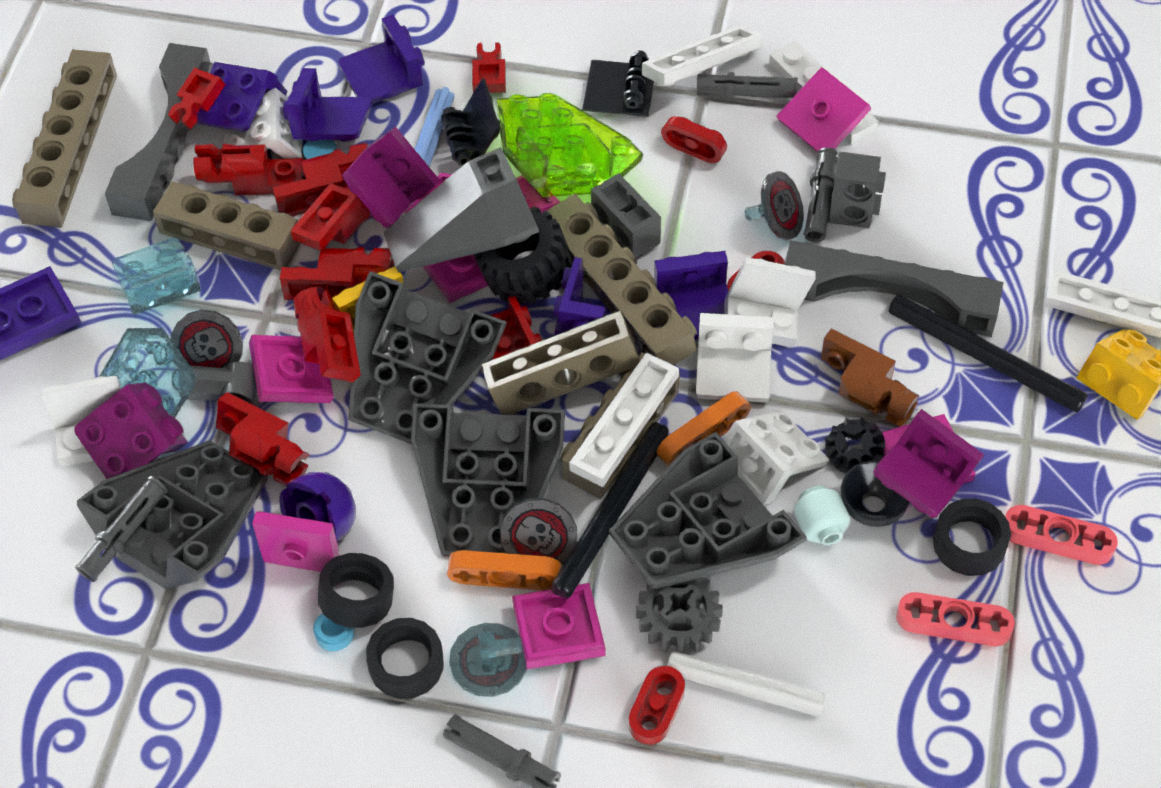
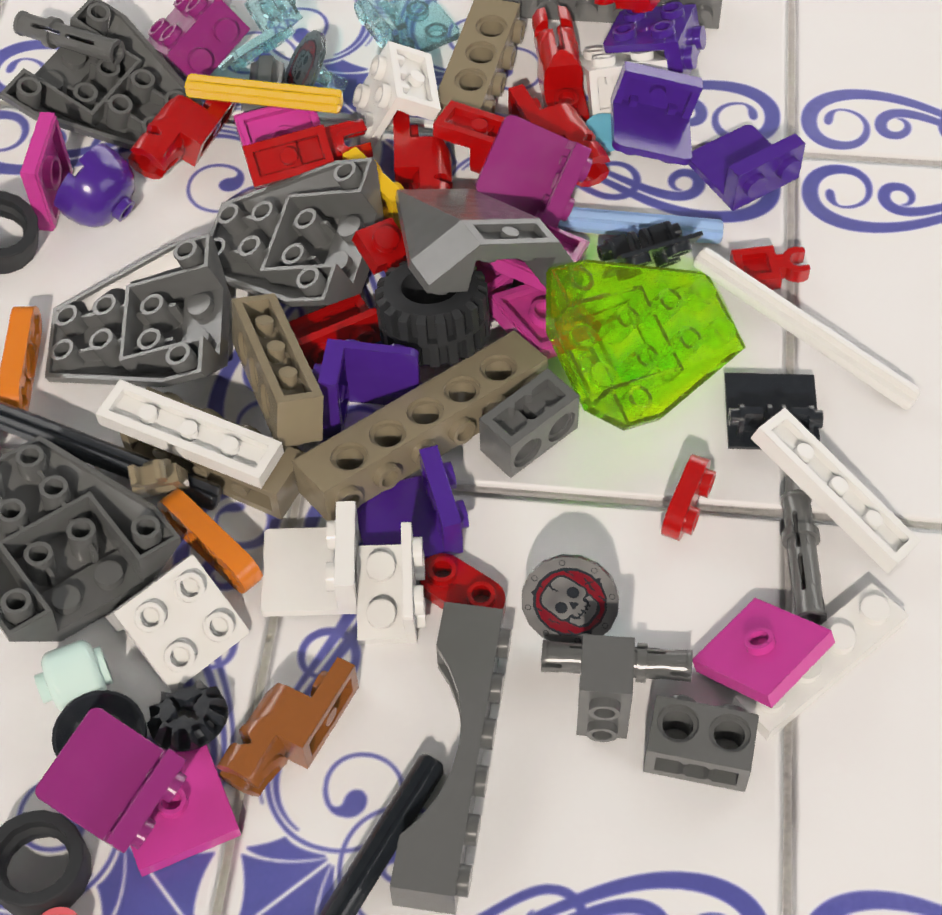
camera: 85 degrees right, 0 degrees up
shield [500,498,578,565] -> none
none -> dark tan plate [127,459,190,498]
none -> yellow axle [185,73,343,114]
none -> red plate [352,217,407,275]
none -> white bracket [353,41,441,150]
none -> dark grey brick [643,694,759,792]
none -> white axle [693,247,920,410]

